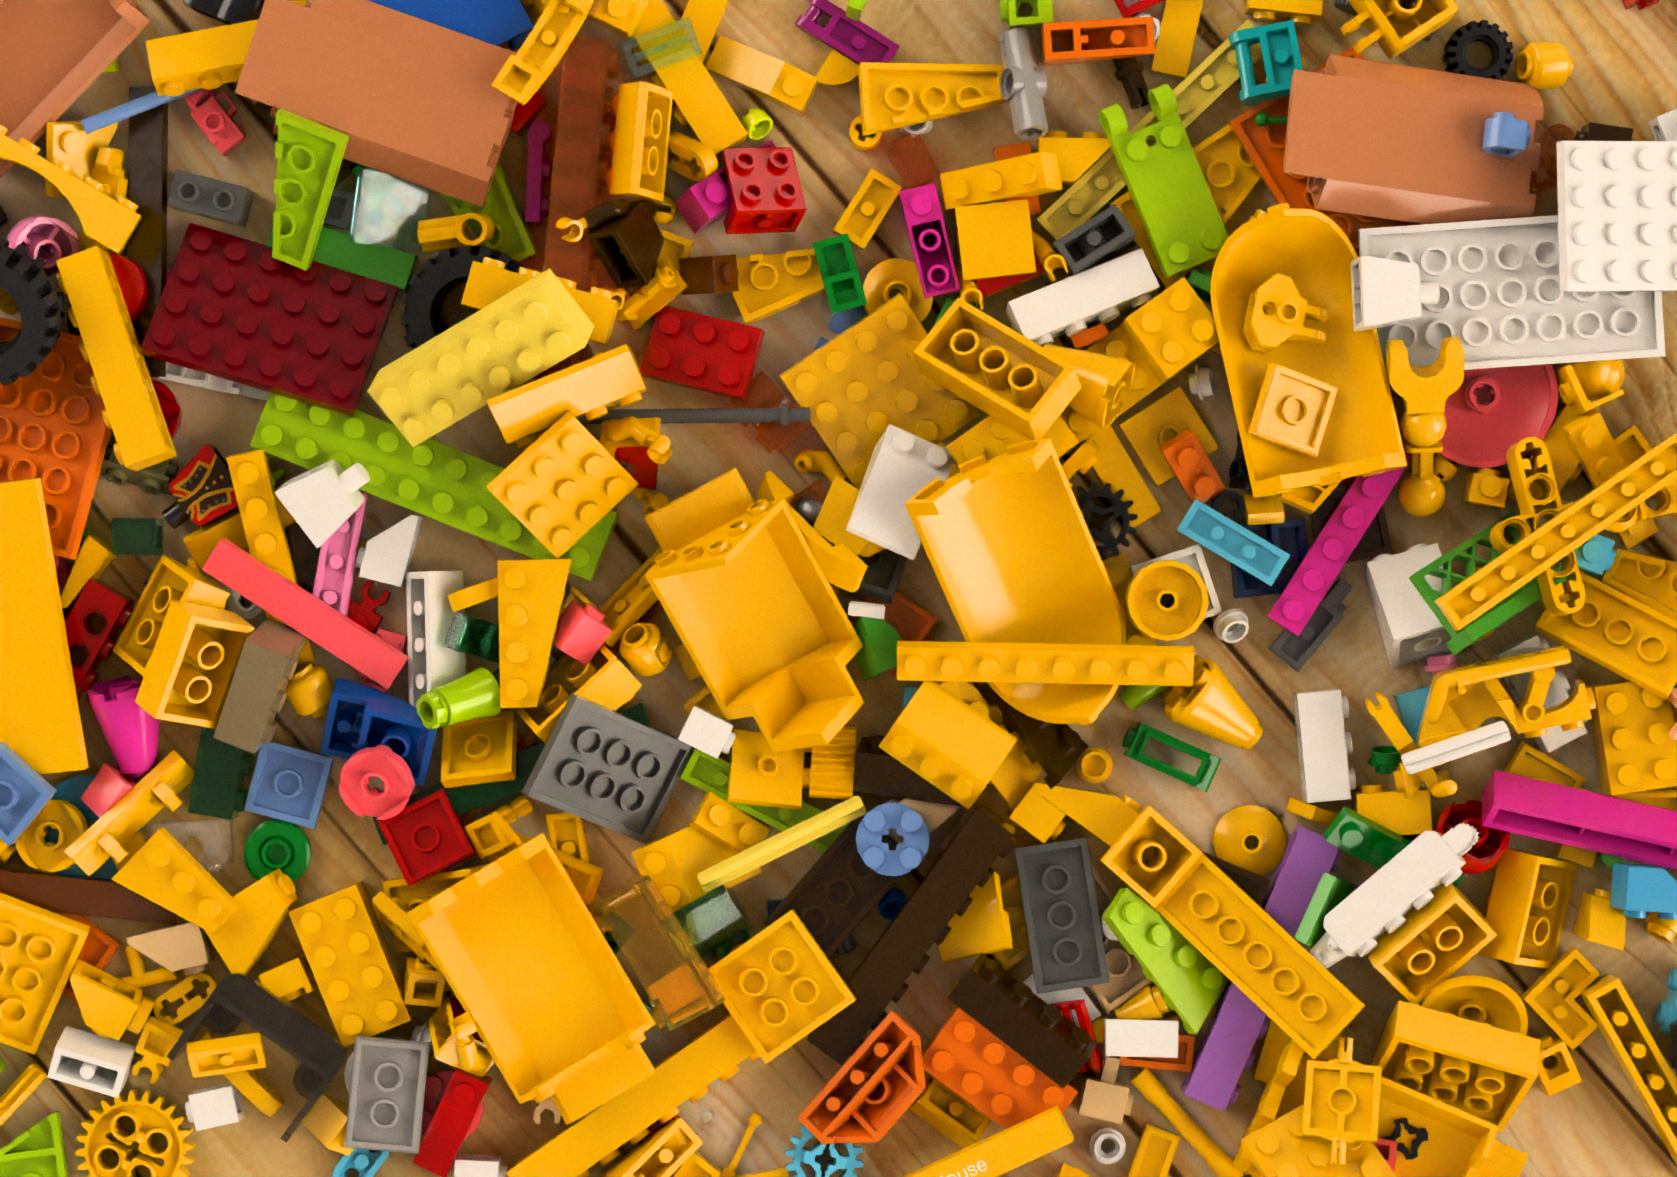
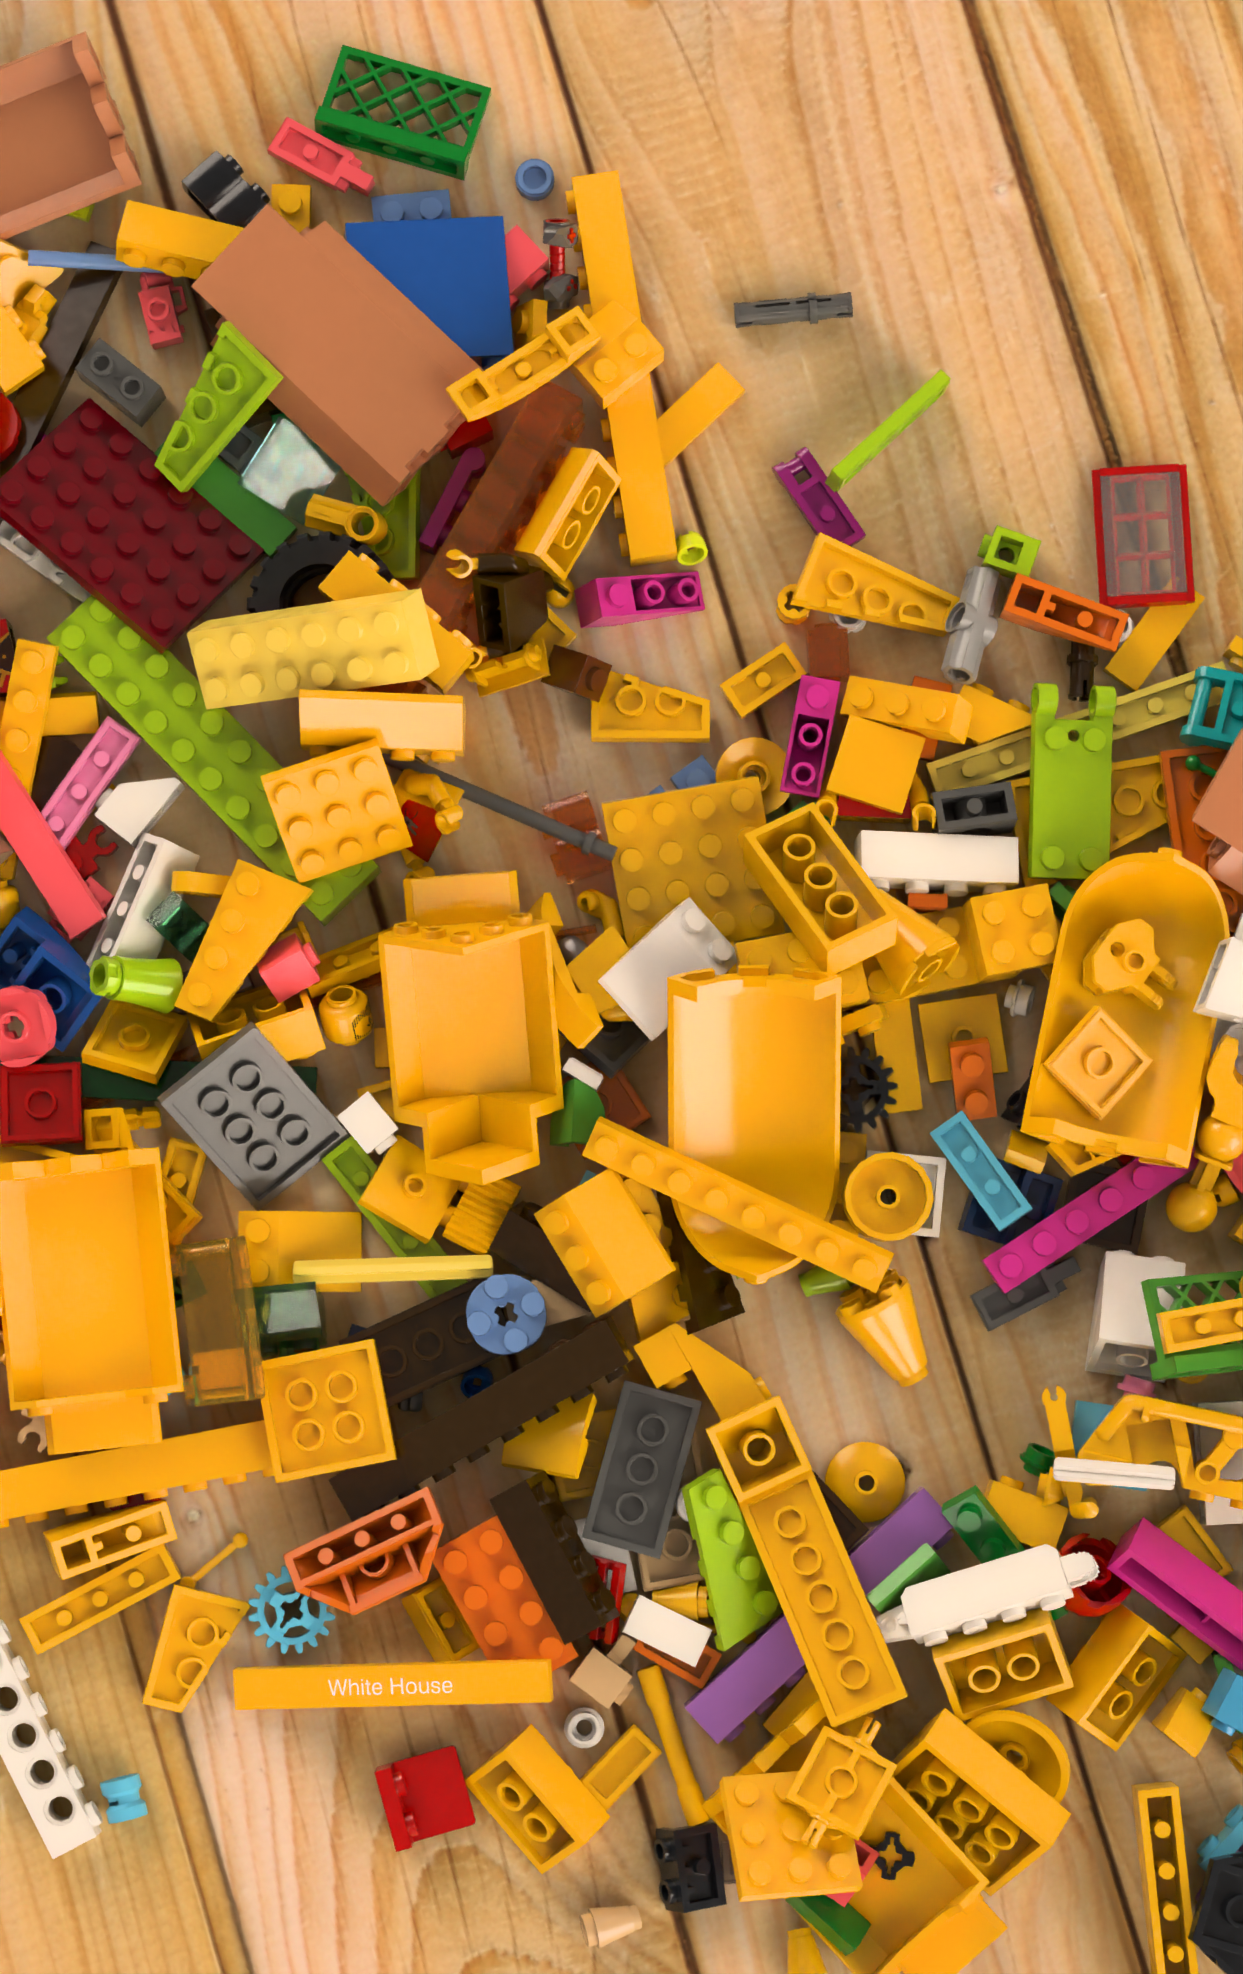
camera: 20 degrees right, 5 degrees down
white torso [274,459,370,548] -> none
clear light blue tile [620,17,702,79] -> none
red plate [640,306,765,401] -> none
yellow beam [667,131,718,182] -> none
yellow plate [689,791,770,854] -> none
yellow slope [705,36,818,117] -> none
red bracket [722,147,807,234] -> none
green slope [812,233,867,314] -> none
yellow tile [815,49,859,86] -> none
yellow plate [1076,747,1113,784] -> none
green window [1121,722,1221,792] -> none
black bush [1211,491,1245,522] -> none
white plate [1213,608,1249,643] -> none
yellow tile [1286,797,1338,826] -> none
white brick [1292,689,1356,803] -> none
yellow plate [1520,946,1600,1051] -> none
yellow brick [1537,1035,1582,1096] -> none

